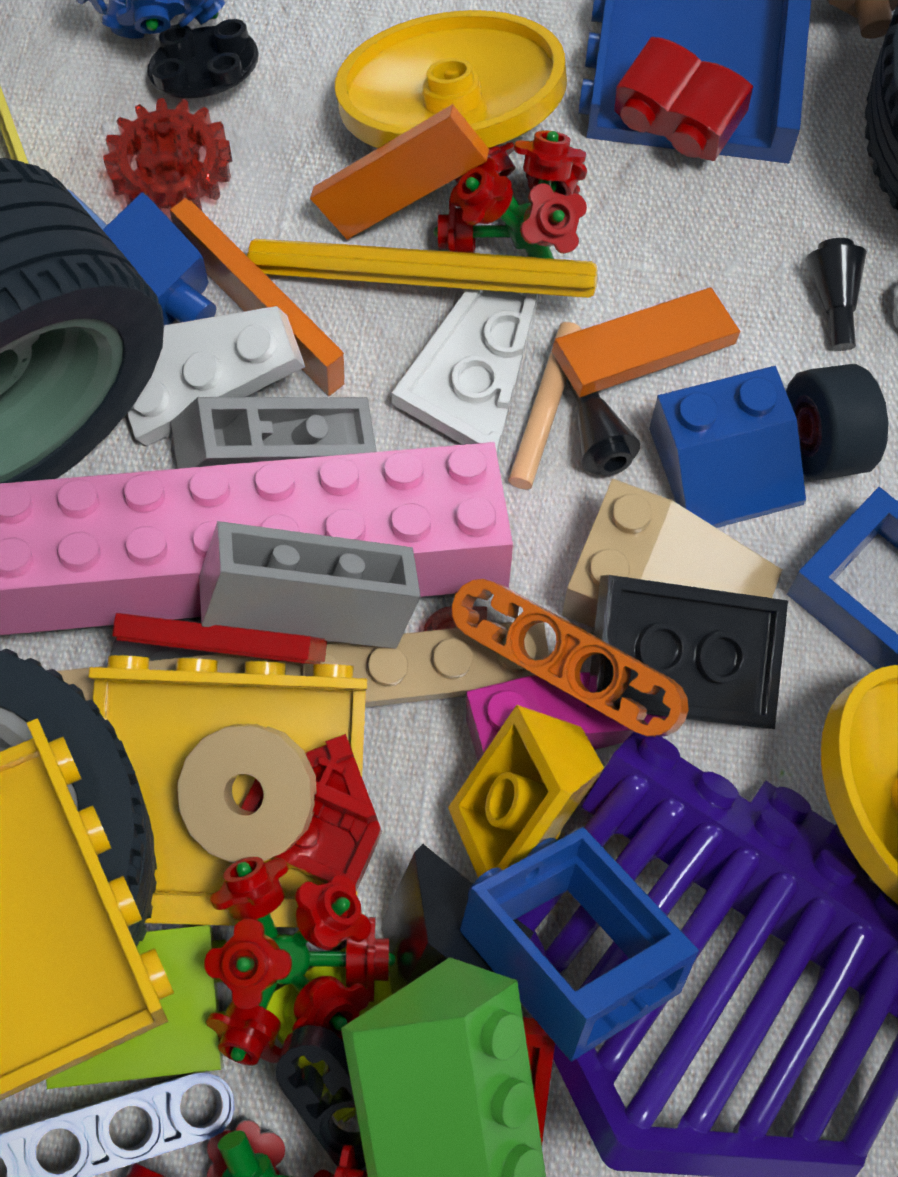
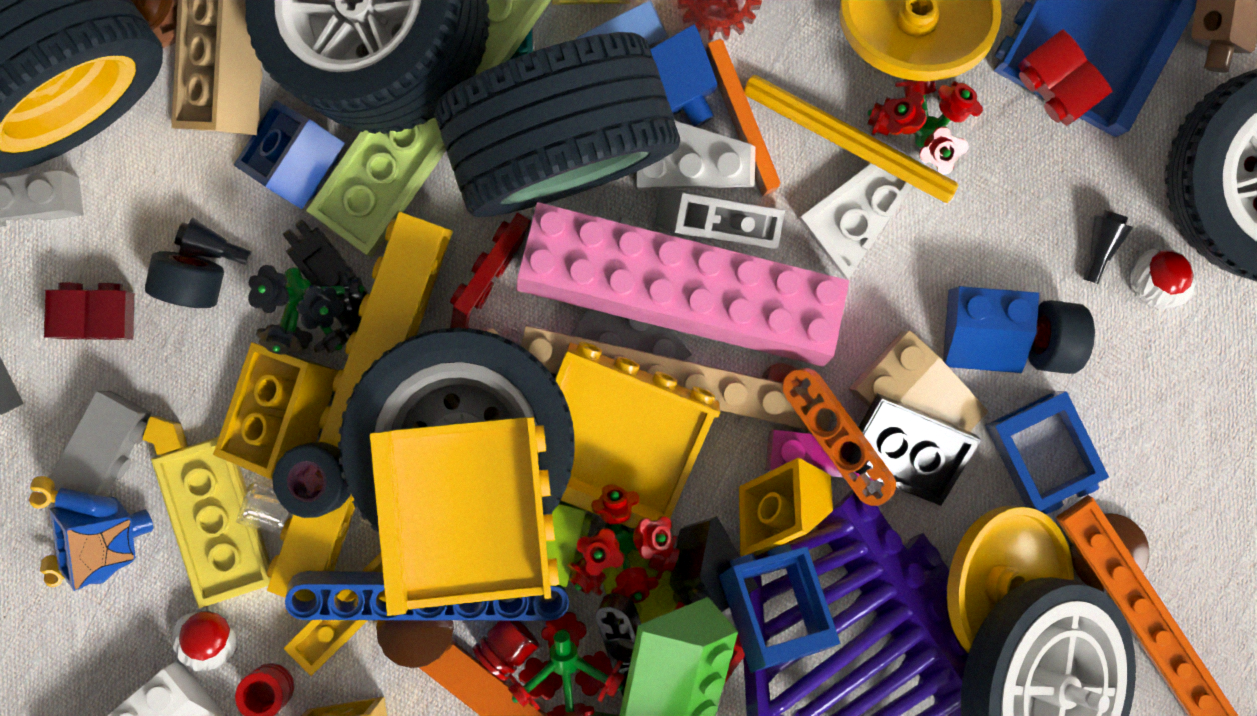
camera: 20 degrees right, 20 degrees up
red tile [113,613,327,664] -> none
tan tile [177,724,317,863] -> none
light grey brick [199,521,421,649] -> none
red slope [241,734,382,891] -> none
orange tile [310,104,489,240] -> none
light nougat bar [508,322,582,490] -> none
orange tile [552,287,741,398] -> none
black cone [568,380,640,476] -> none

